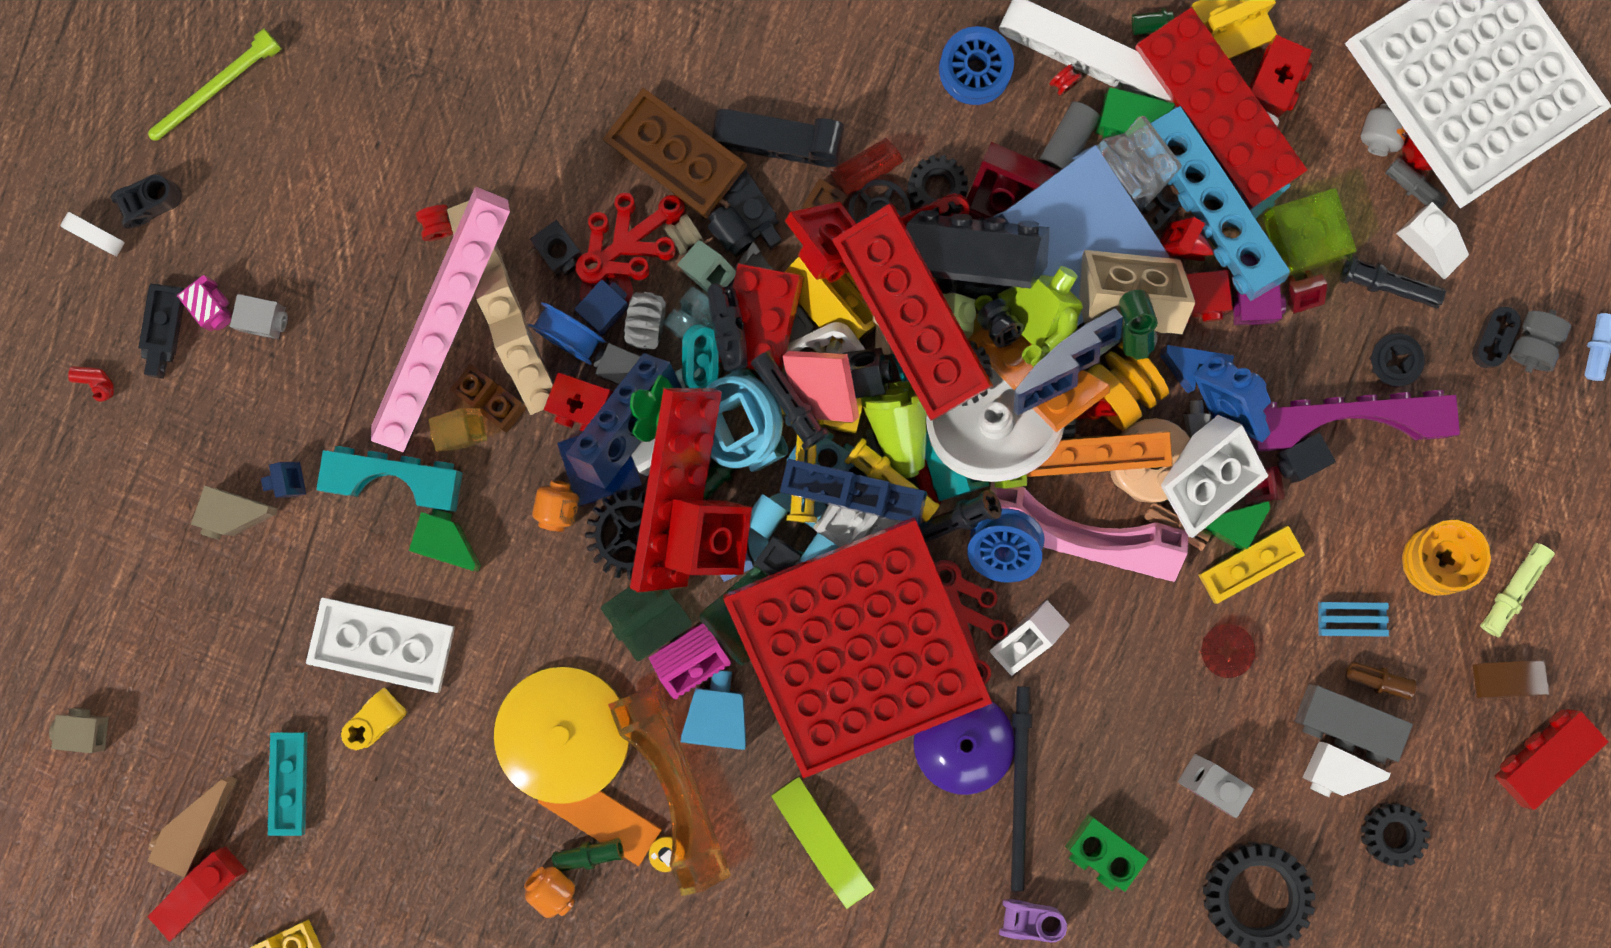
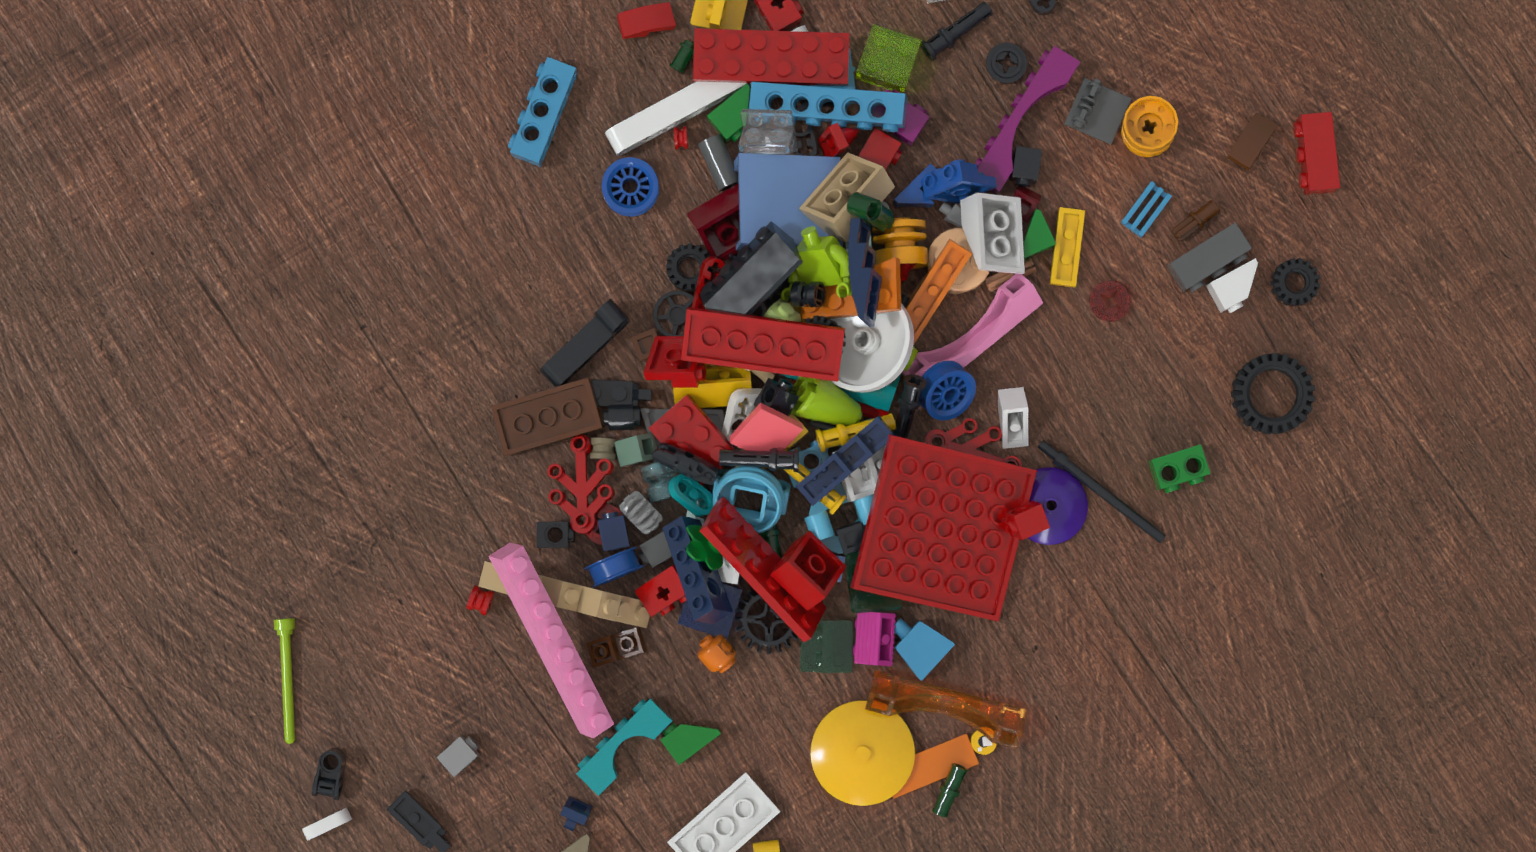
camera: 55 degrees left, 0 degrees up
dark pink brick [177,275,232,332] -> none
clear yellow brick [428,408,488,451] -> none
orange head [524,866,575,918] -> none
lime slope [771,776,875,909] -> none
clear red plate [830,138,904,195] -> none
medium lavender piece [999,899,1067,943] -> none
light grey torso [1177,754,1254,818] -> none
dark red tile [1287,270,1327,314] -> none
yellowish green pin [1480,543,1555,637] -> none
none -> red brick [1005,501,1050,540]
none -> dark grey hinge [1064,78,1132,145]

